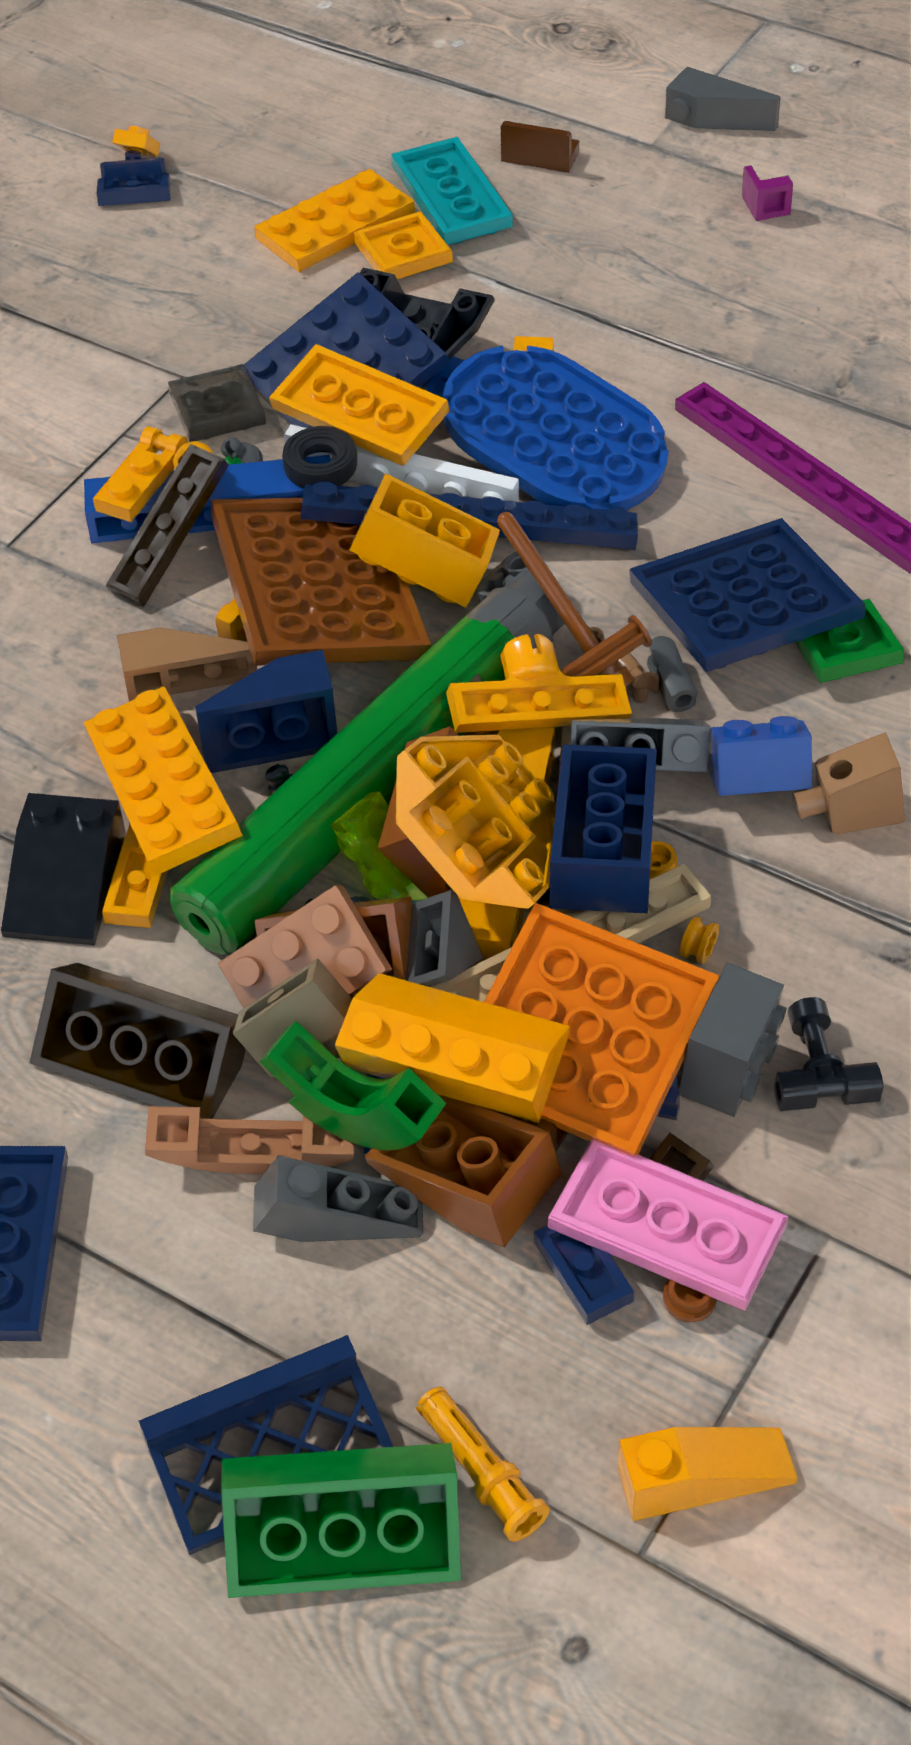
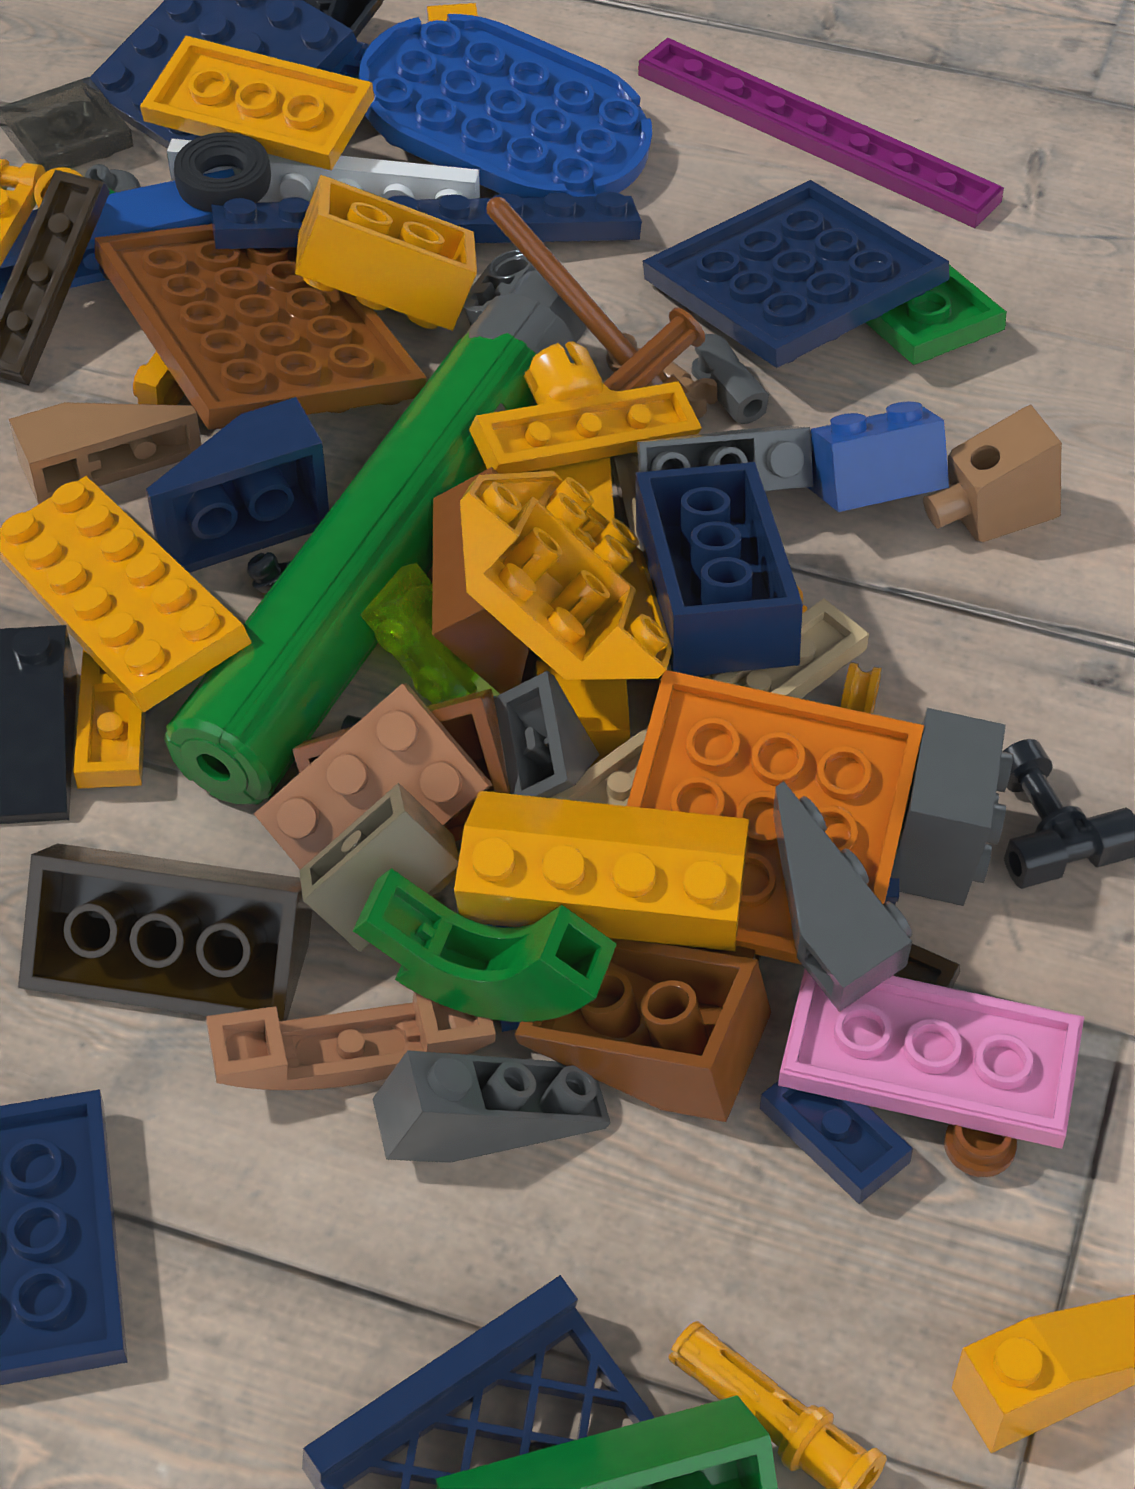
camera: 15 degrees left, 0 degrees up
none -> dark grey slope [773,781,912,1012]

